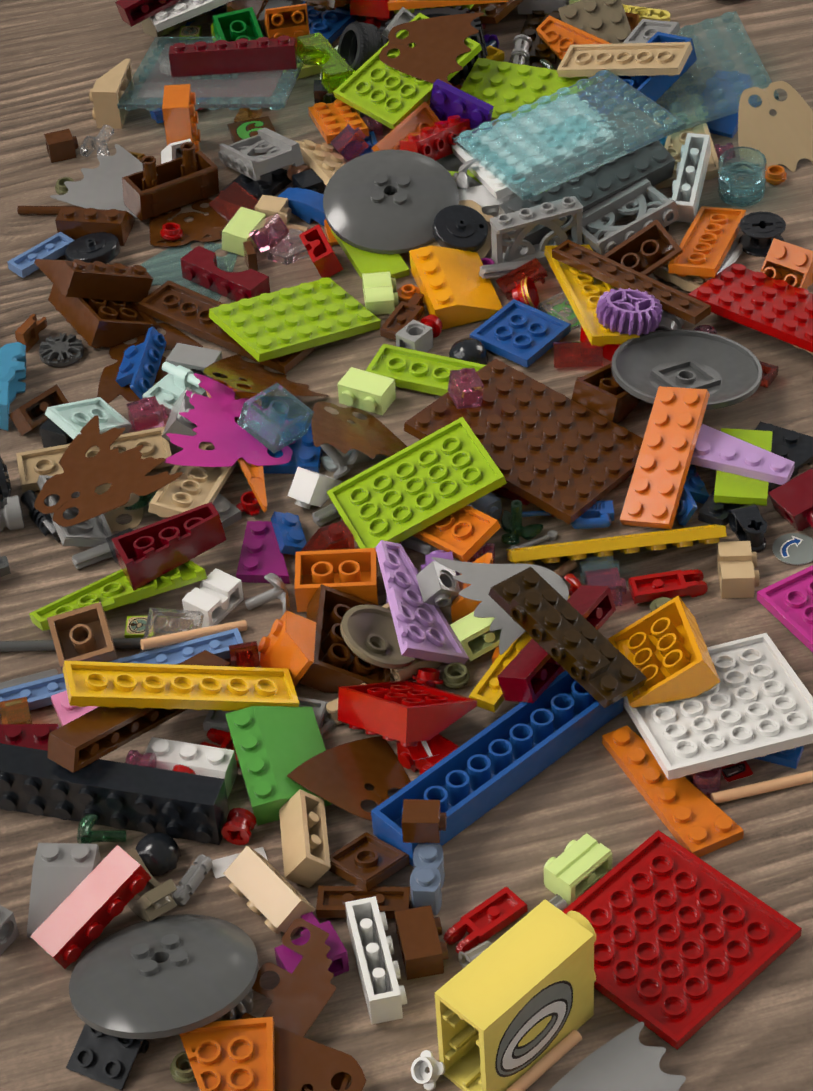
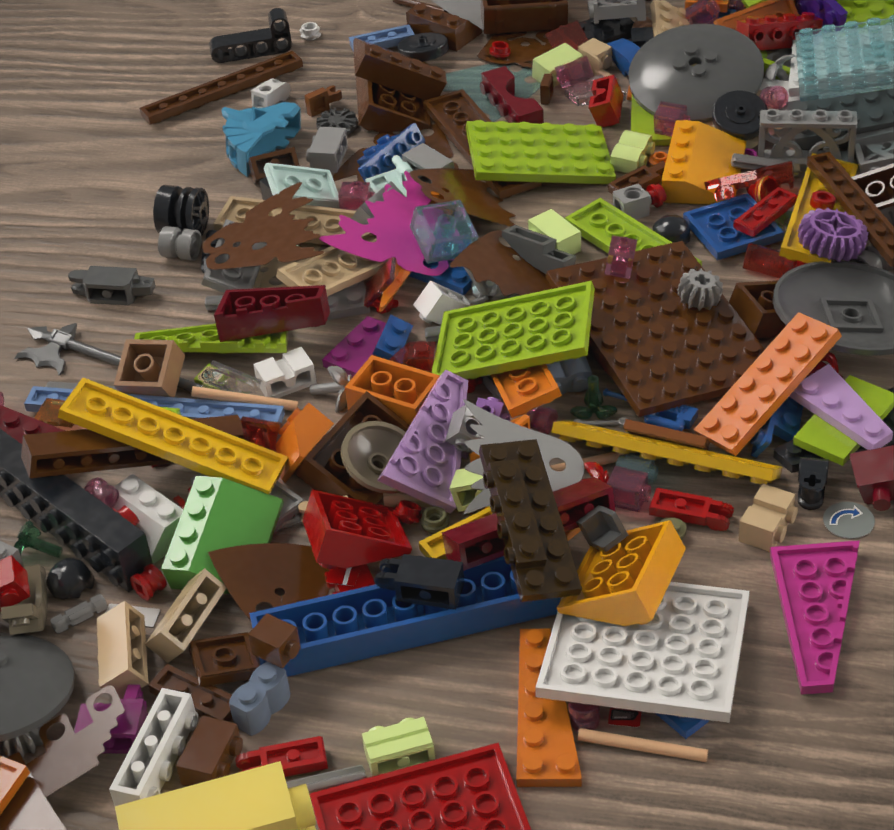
camera: 30 degrees right, 0 degrees up
none -> light grey brick [306,127,348,173]
none -> clear red piece [364,256,396,308]
none -> black hinge [374,554,465,610]
none -> dark grey slope [502,225,576,274]
none -> dark grey panel [576,505,629,552]
none -> dark orange tile [623,419,710,450]
none -> clear pink brick [654,101,691,137]
none -> light grey gear [678,268,723,311]
none -> clear red plate [704,170,758,201]
none -> red tile [733,187,798,237]
none -> clear pink brick [759,86,789,109]
none -> red tile [810,191,836,210]

